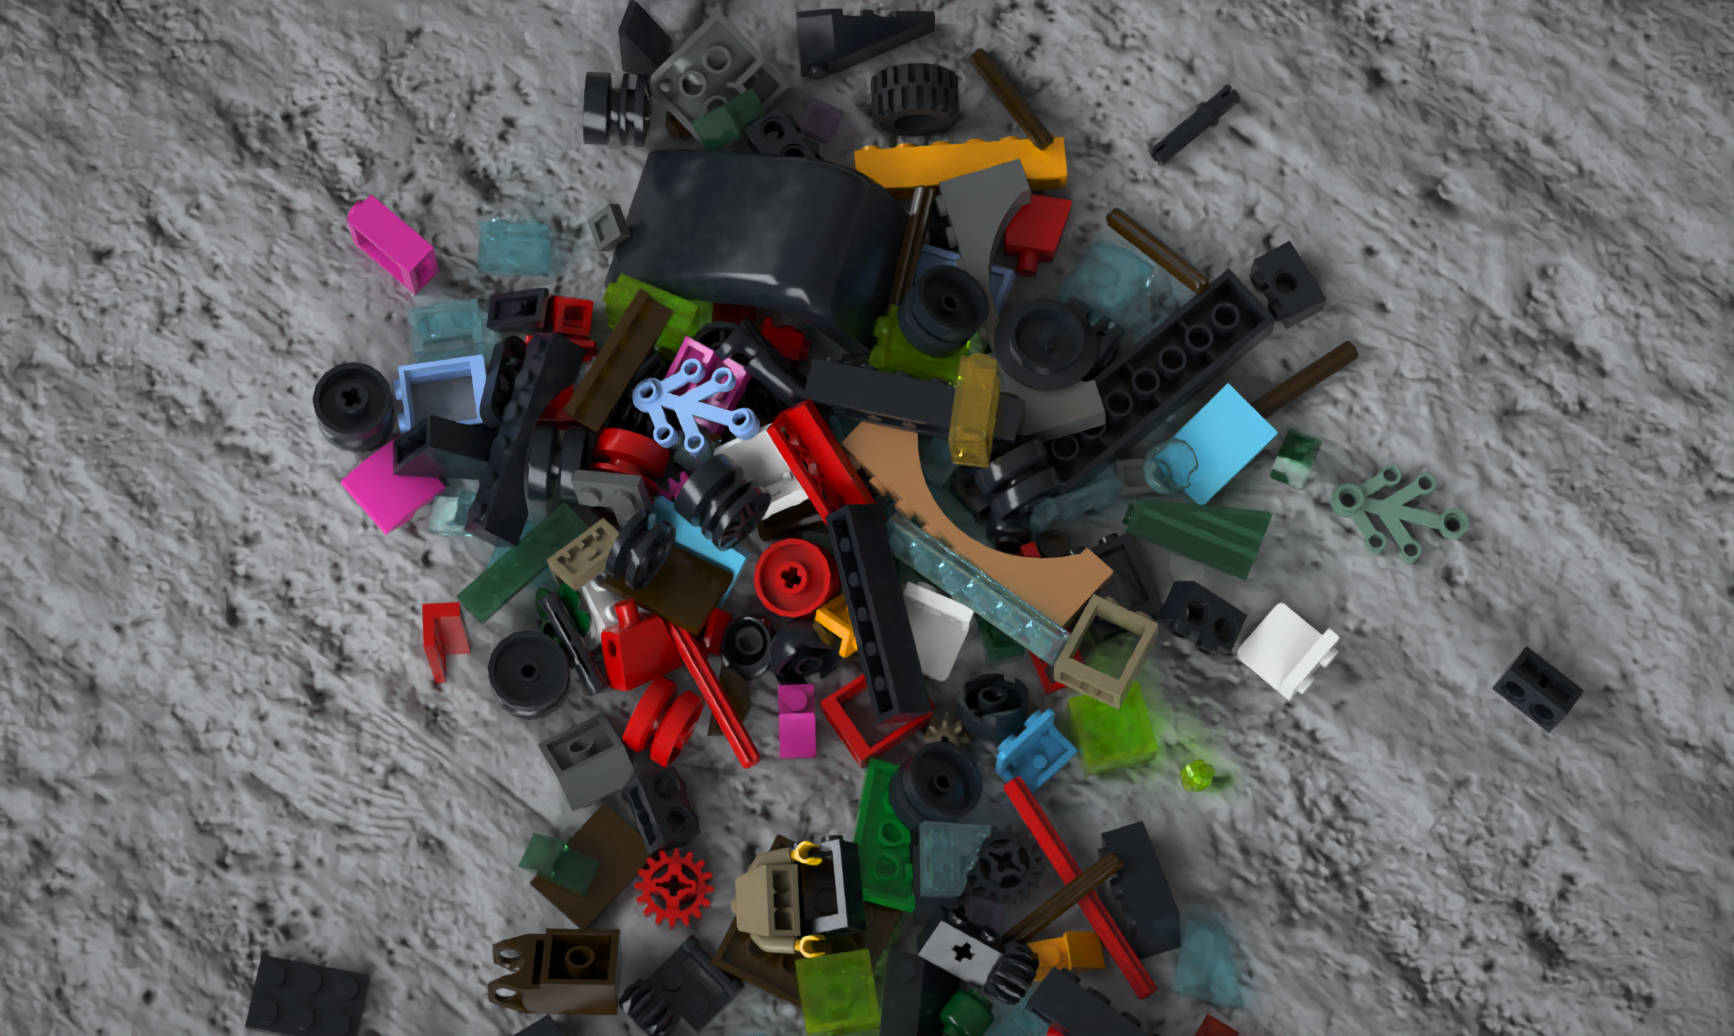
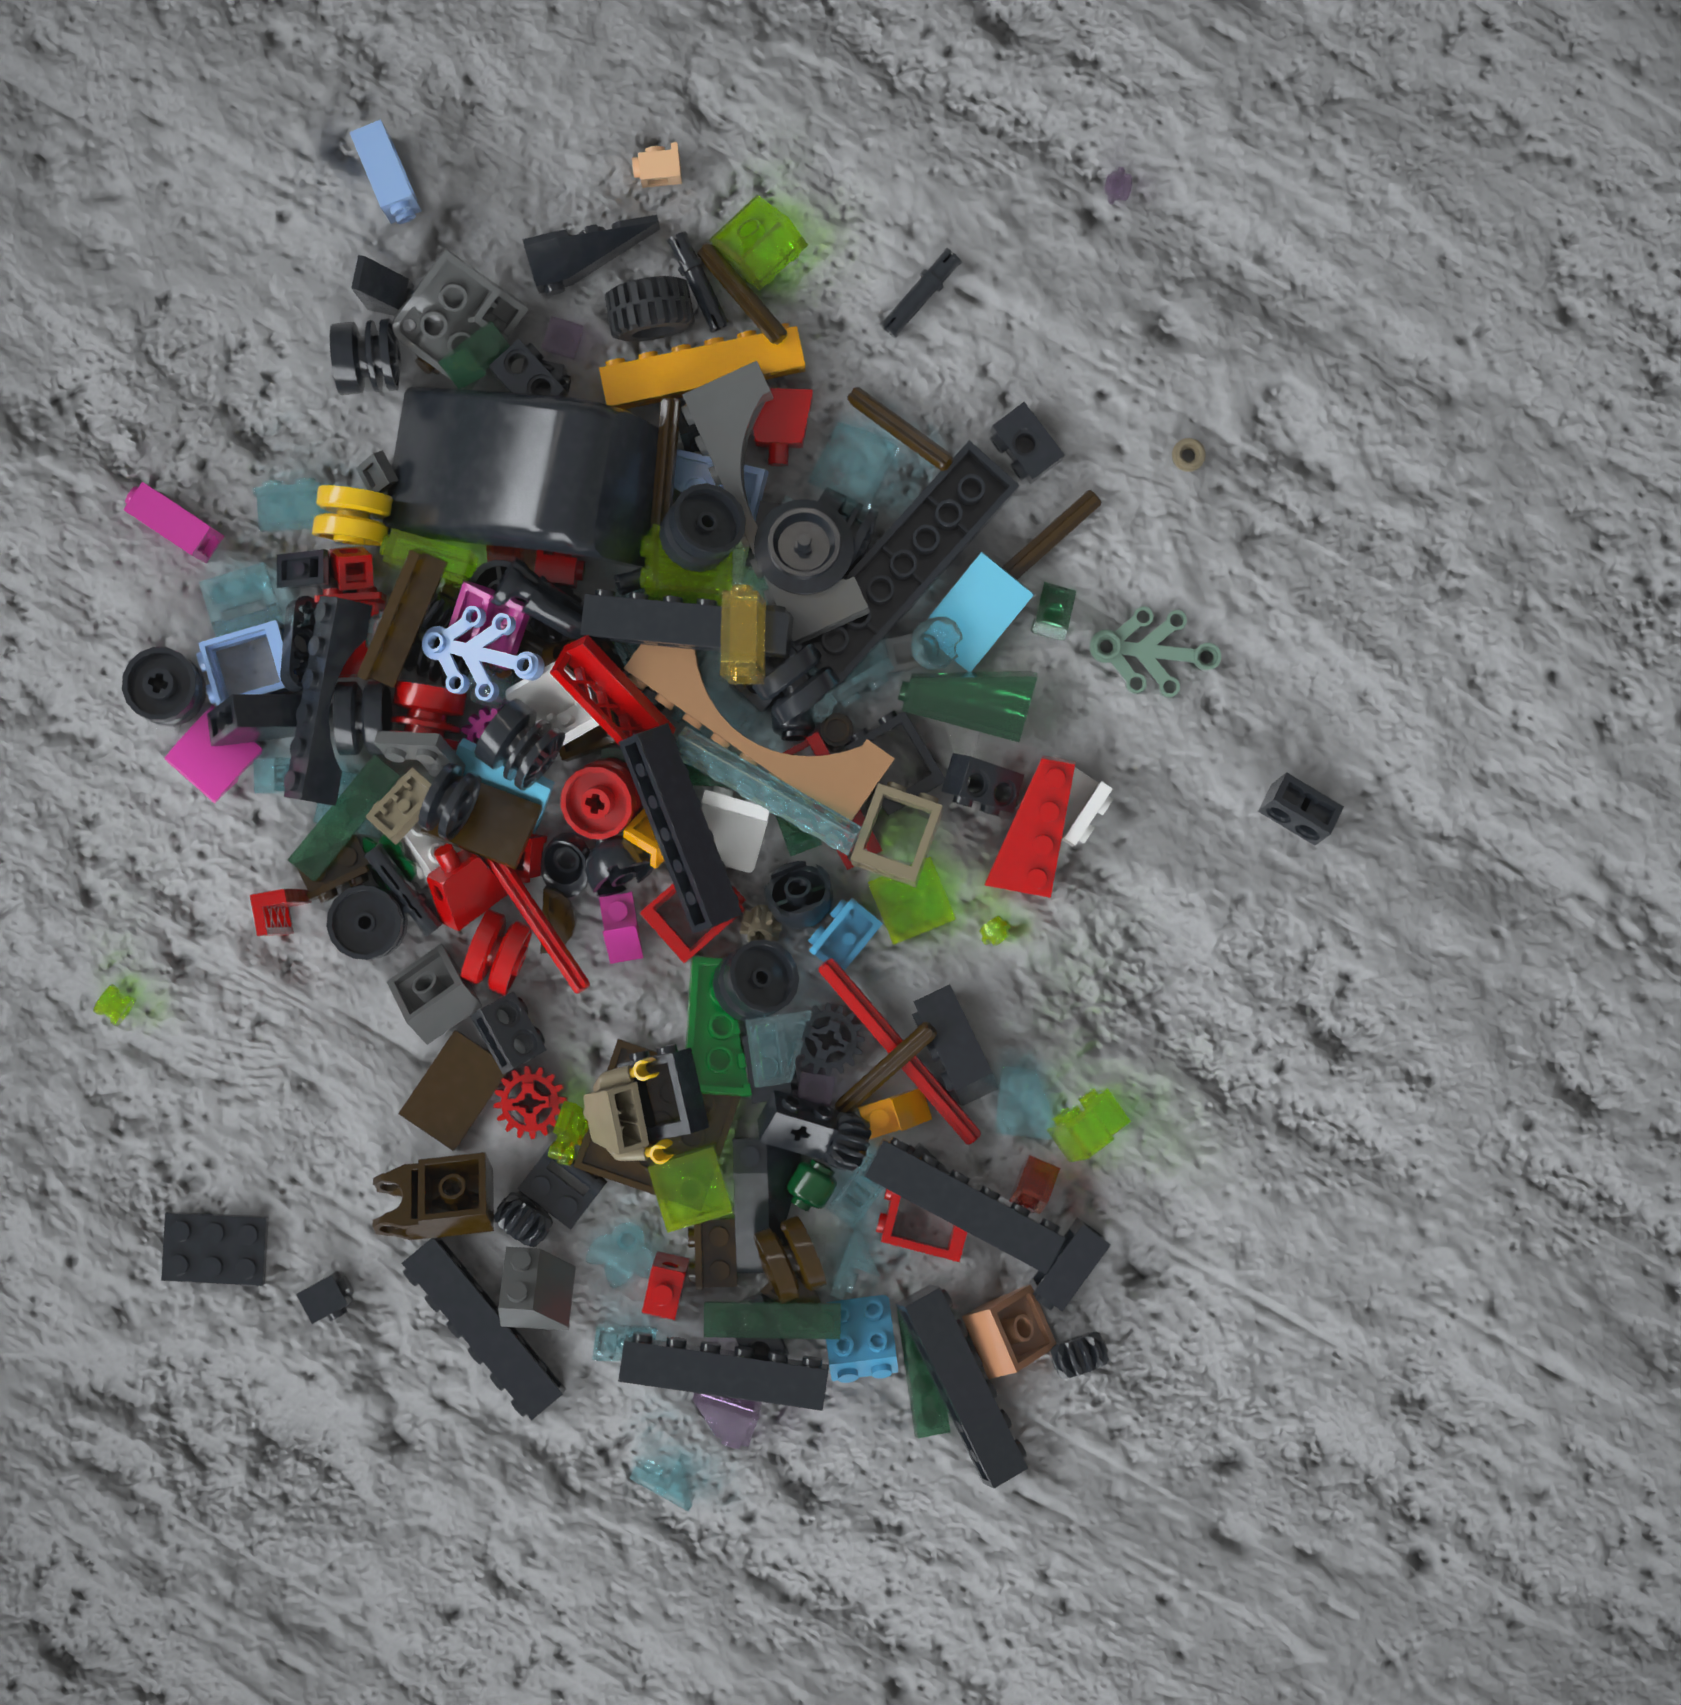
camera: 10 degrees left, 15 degrees up
clear green slope [518,833,601,897] -> none
none -> clear neon green wheel [93,984,136,1027]
none -> dark brown bracket [295,834,373,903]
none -> yellow wheel [312,485,393,546]
none -> clear neon green plate [548,1101,589,1166]
none -> black pin [667,231,730,333]
none -> clear neon green slope [709,195,808,291]
none -> red wedge [984,755,1076,898]
none -> clear neon green brick [1046,1088,1131,1163]
none -> clear purple plate [1105,167,1132,204]
none -> dark tan plate [1172,438,1206,472]

